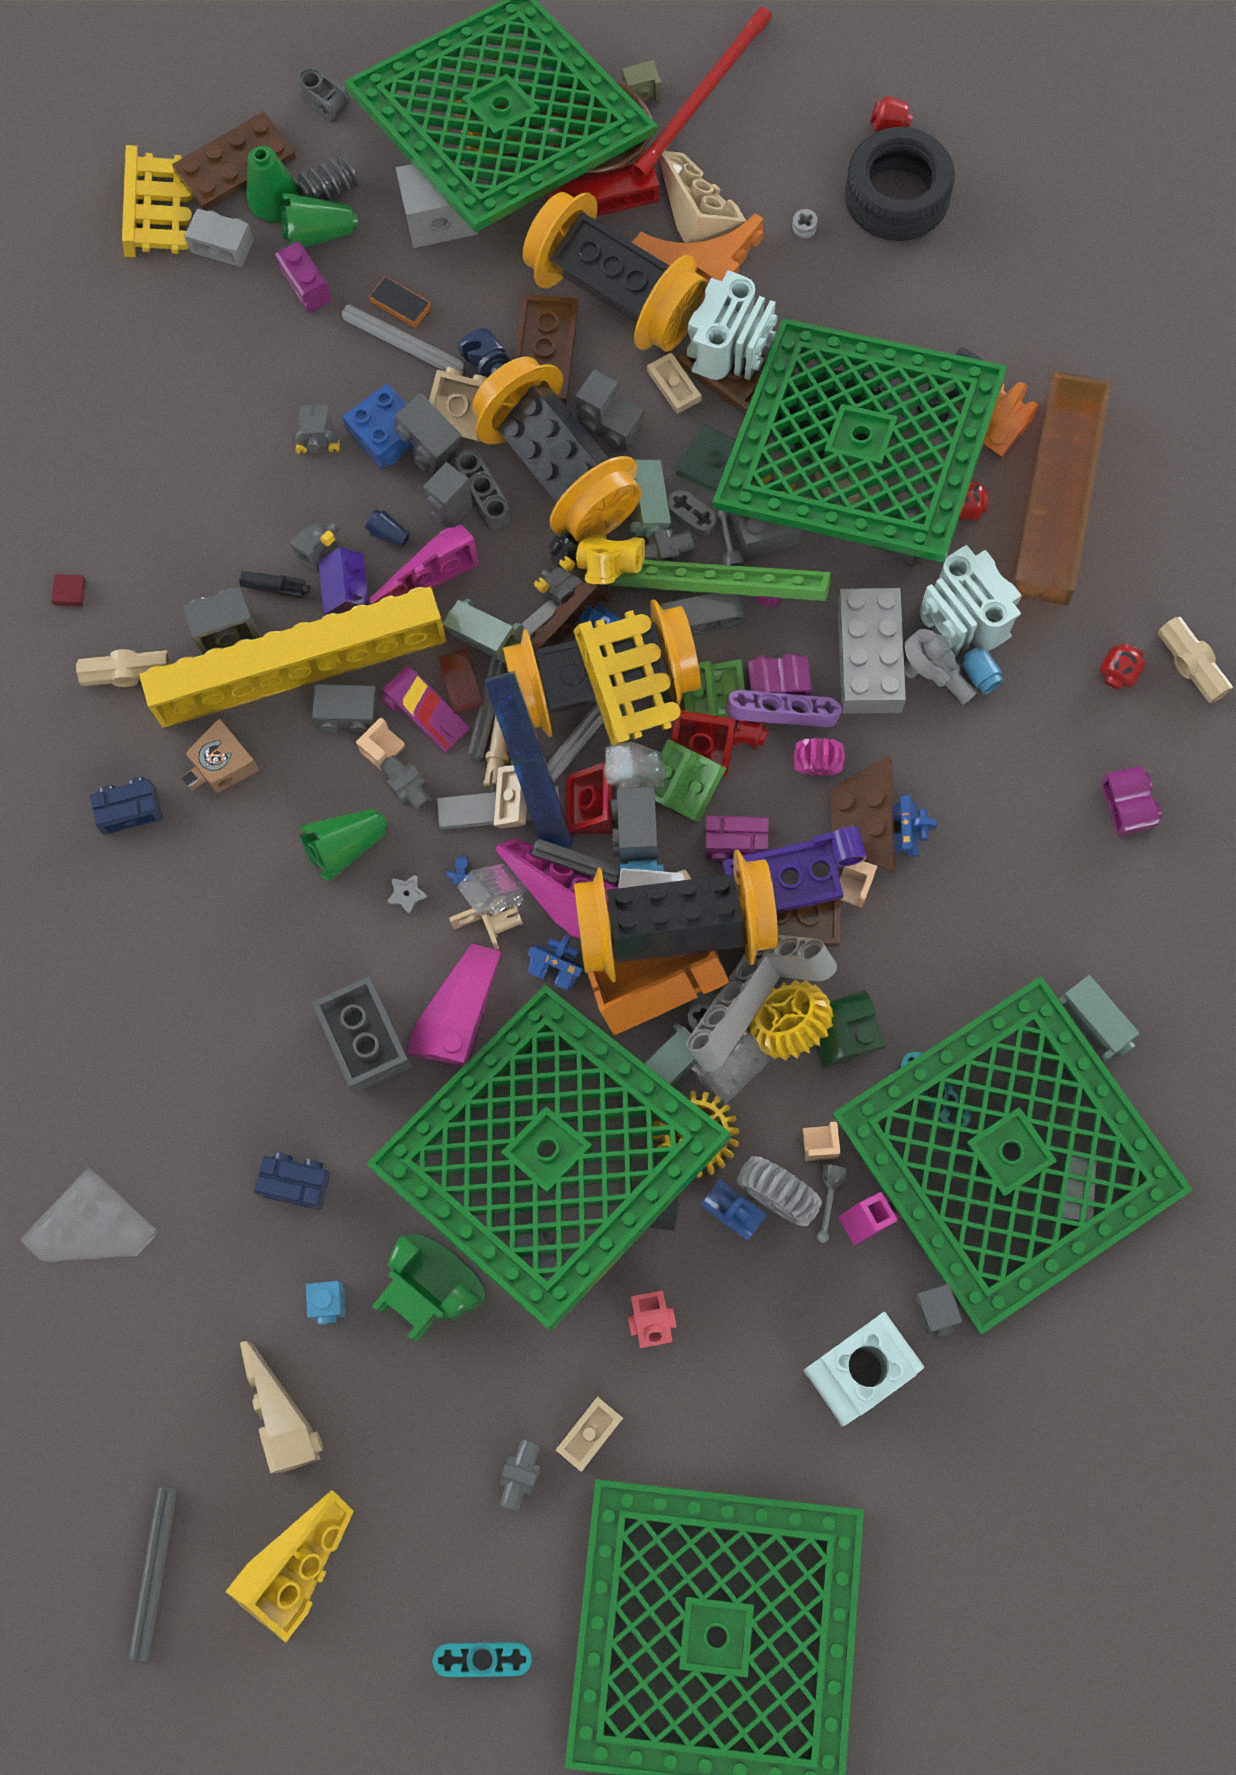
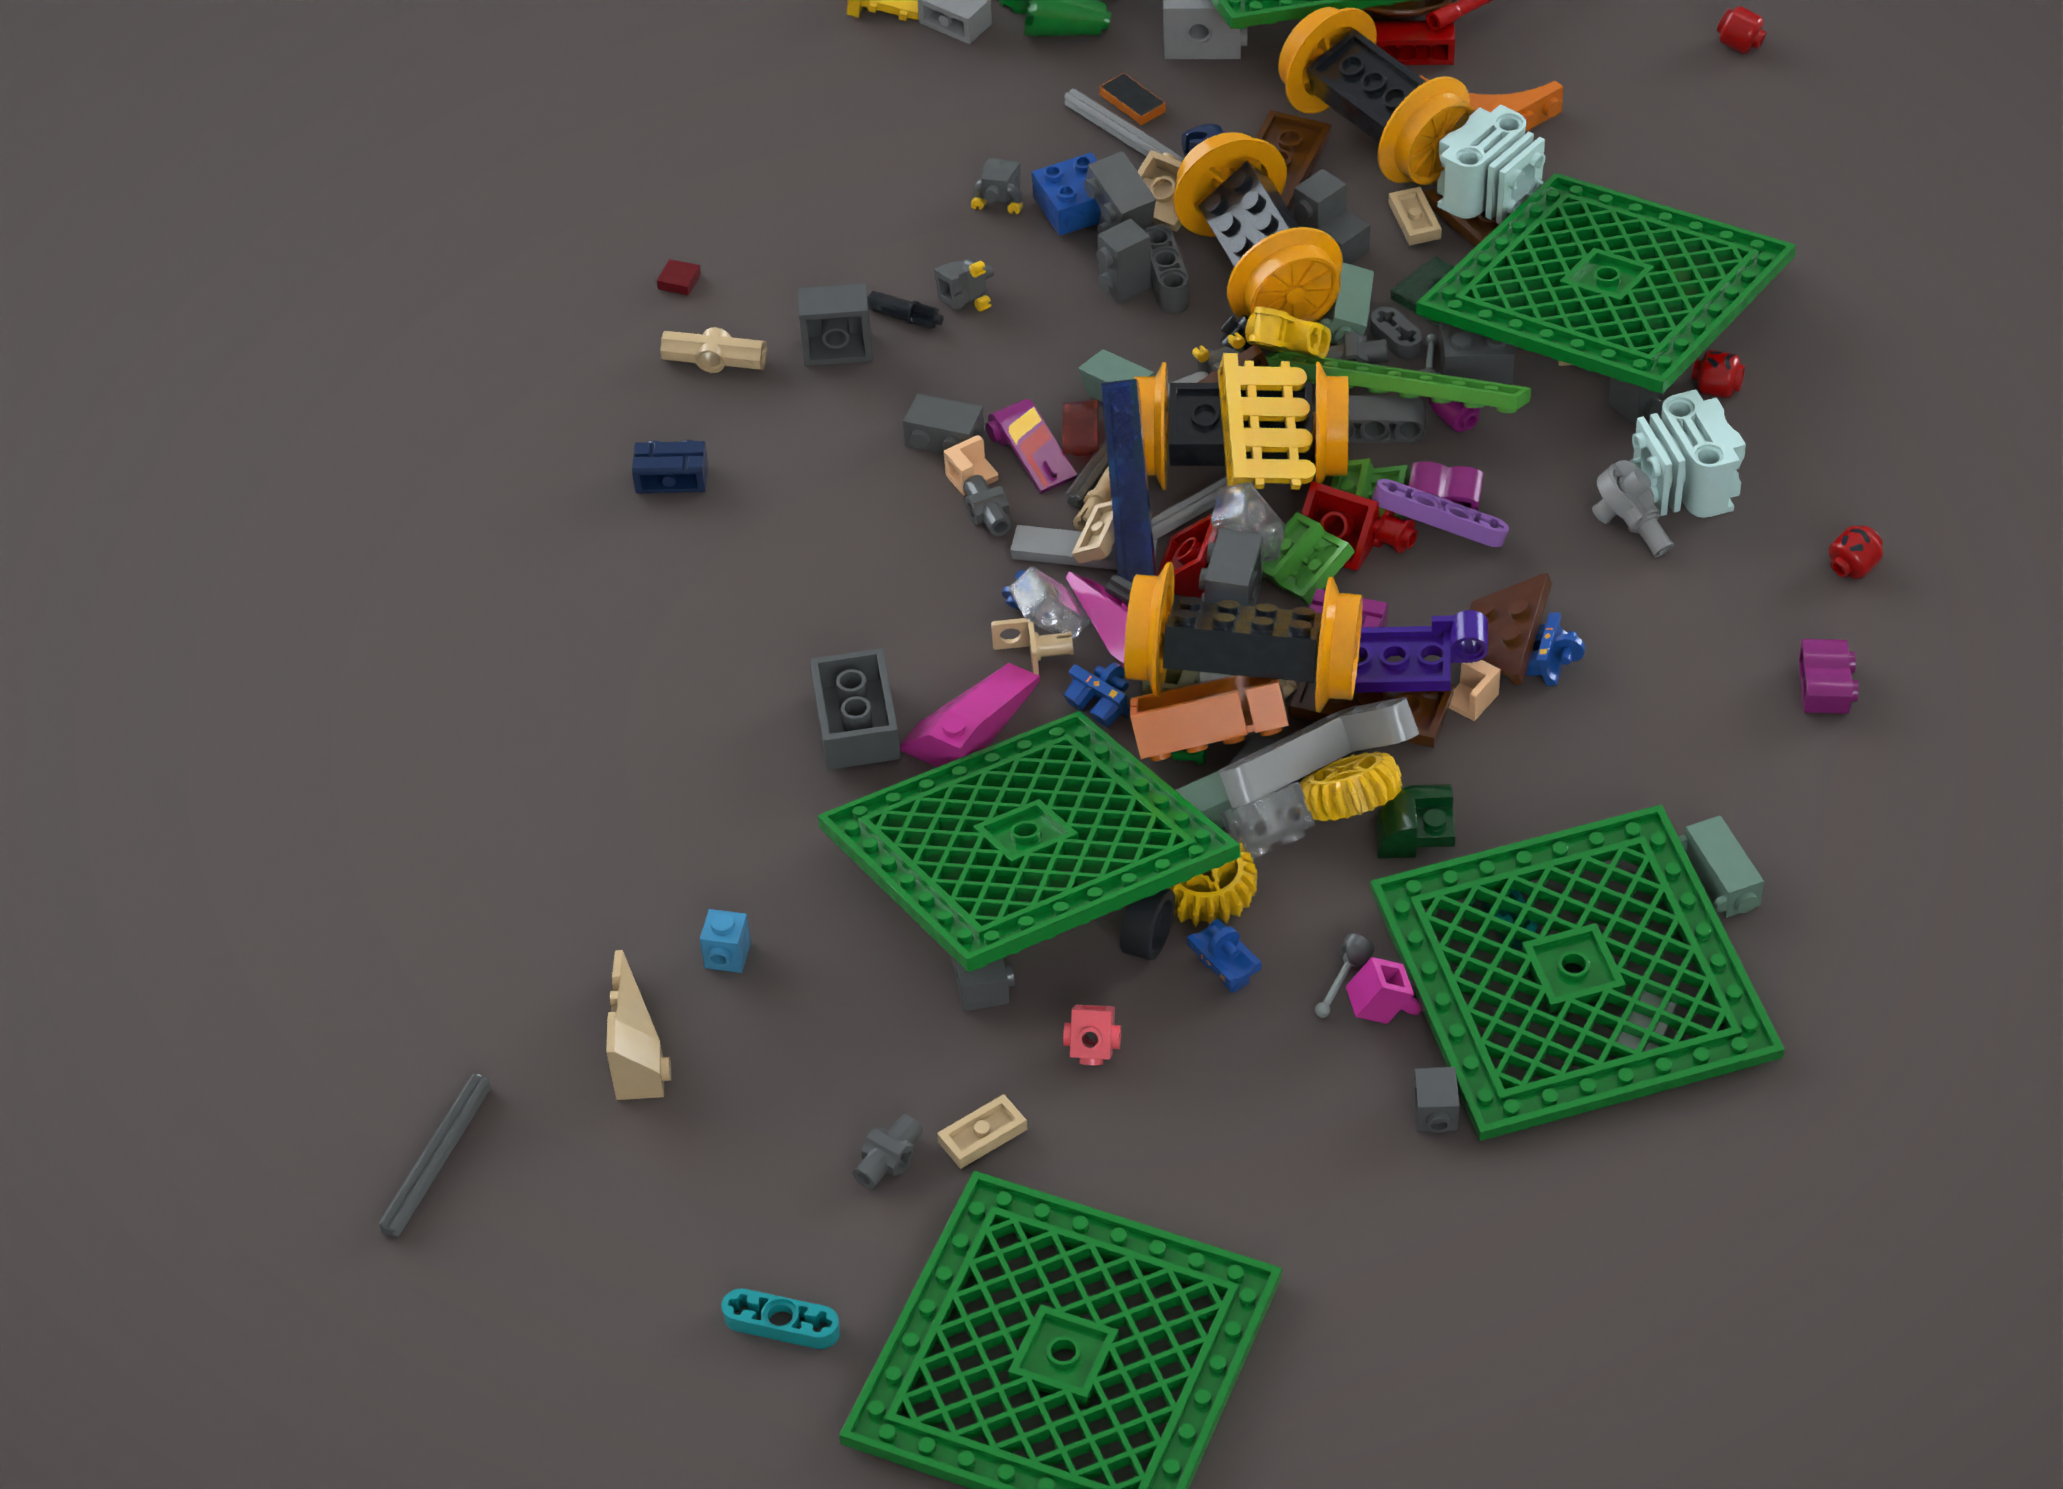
camera: 15 degrees right, 25 degrees down
clear plate [20,1167,158,1262] -> none
yellow brick [139,587,447,728] -> none
medium nougat torso [181,719,259,793] -> none
yellow wedge [225,1490,354,1643] -> none
dark blue brick [254,1152,330,1210] -> none
magenta brick [275,241,331,313] -> none
green cone [299,808,388,882] -> none
dark purple brick [319,547,369,615] -> none
dark blue cone [365,509,410,548] -> none
dark pink wedge [368,524,479,605] -> none
green piece [372,1234,486,1343] -> none
light grey plate [388,875,427,914] -> none
tan wedge [659,151,746,243] -> none
light grey gear [737,1156,822,1226] -> none
light grey bush [792,209,818,239] -> none
dark pink gear [793,738,845,777] -> none
light nougat panel [802,1122,840,1162] -> none
light aqua piece [803,1311,925,1427] -> none
light grey brick [837,588,906,714] -> none
black tyre [845,127,955,241] -> none
dark azure brick [961,648,1004,694] -> none
orange plate [983,382,1039,458] -> none
clear orange piece [1011,371,1112,606] -> none
tan piece [1157,617,1233,704] -> none

